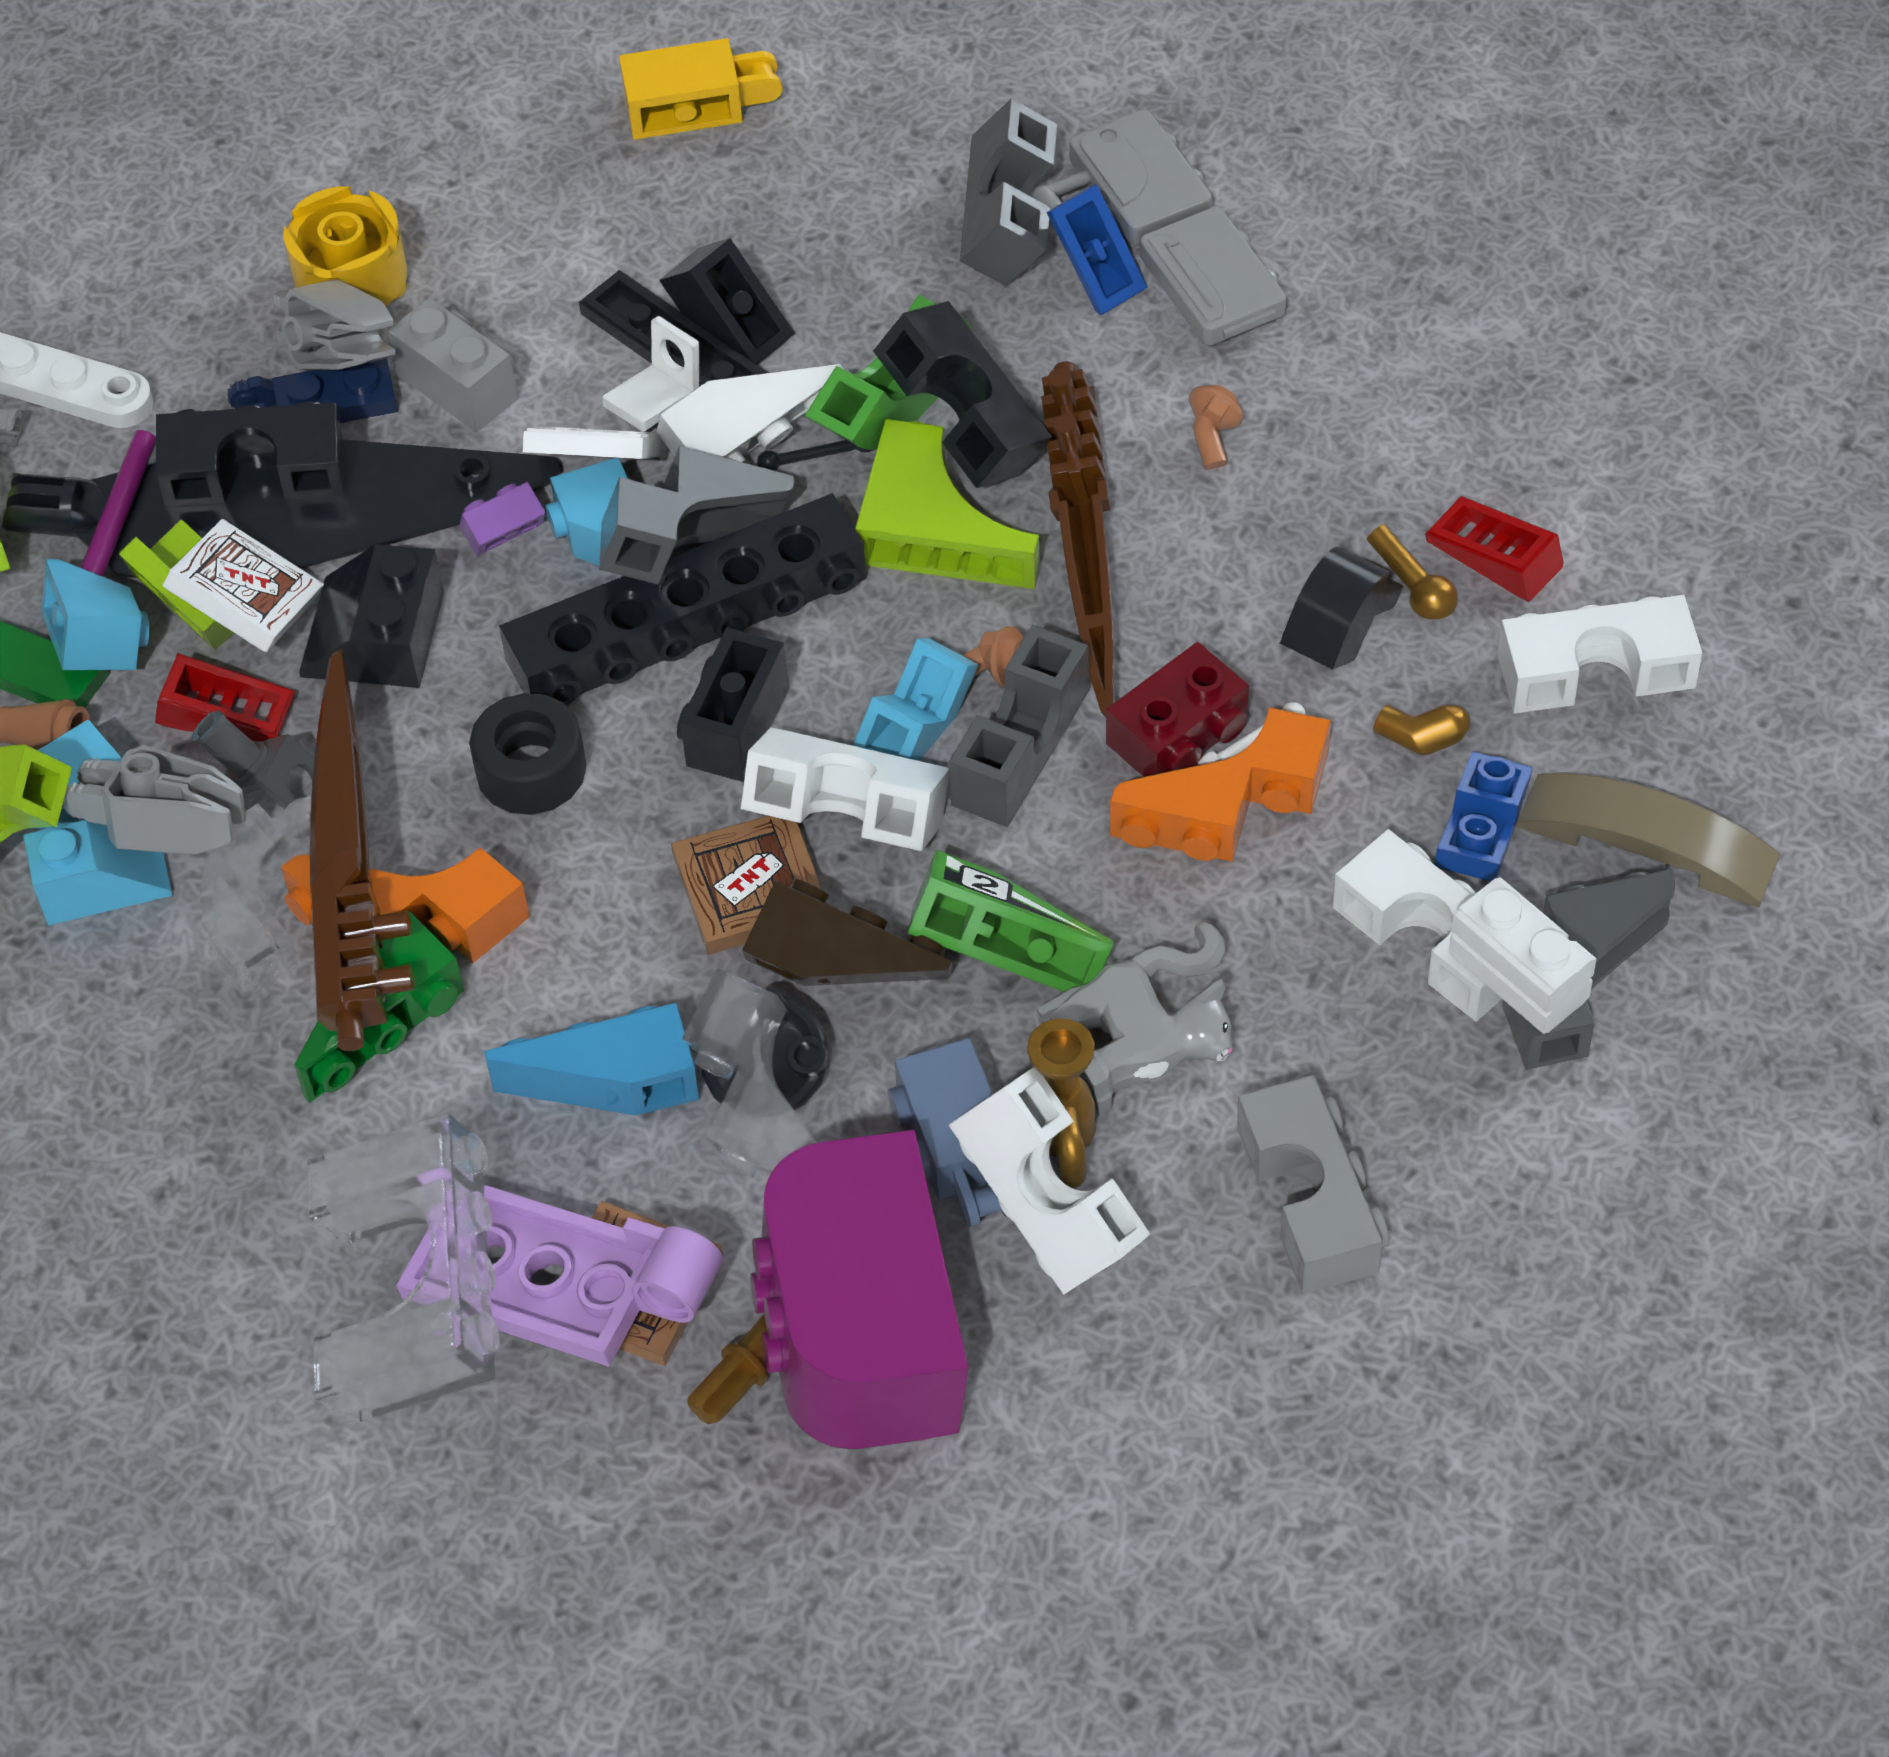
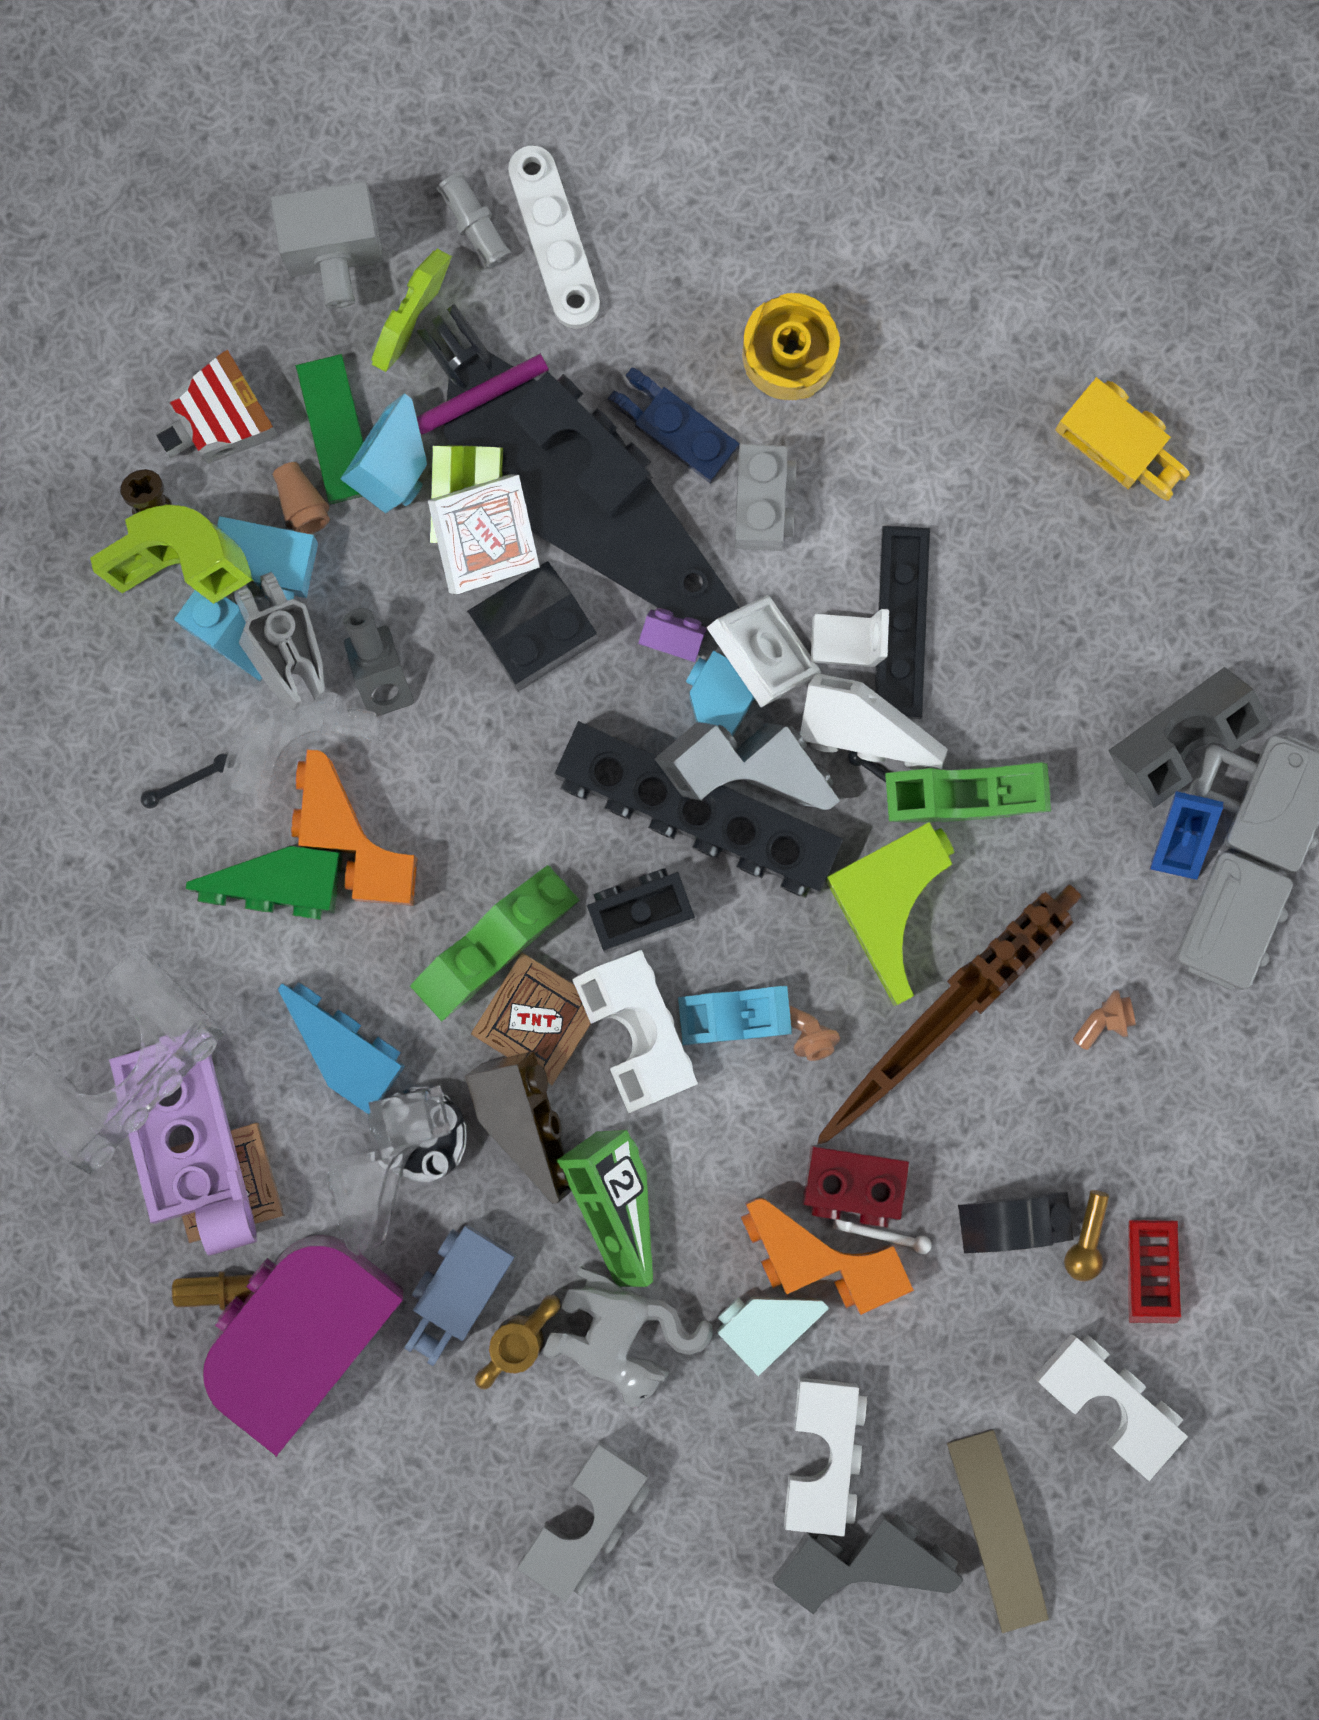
camera: 50 degrees right, 30 degrees up
red slope [155,653,295,742] -> none
light grey hinge [273,279,395,370] -> none
reddish brown piece [310,649,415,1051] -> none
black tyre [469,693,587,815] -> none
black slope [659,238,795,365] -> none
black arch [873,301,1052,488] -> none
dark grey arch [948,624,1089,827] -> none
white arch [949,1067,1151,1295] -> none
pearl gold arm [1373,704,1470,755] -> none
blue slope [1434,751,1533,882] -> none
white brick [1449,877,1597,1034] -> none
none -> black hinge [140,754,233,809]
none -> bright green arch [410,865,580,1022]
none -> light aqua slope [717,1296,829,1376]

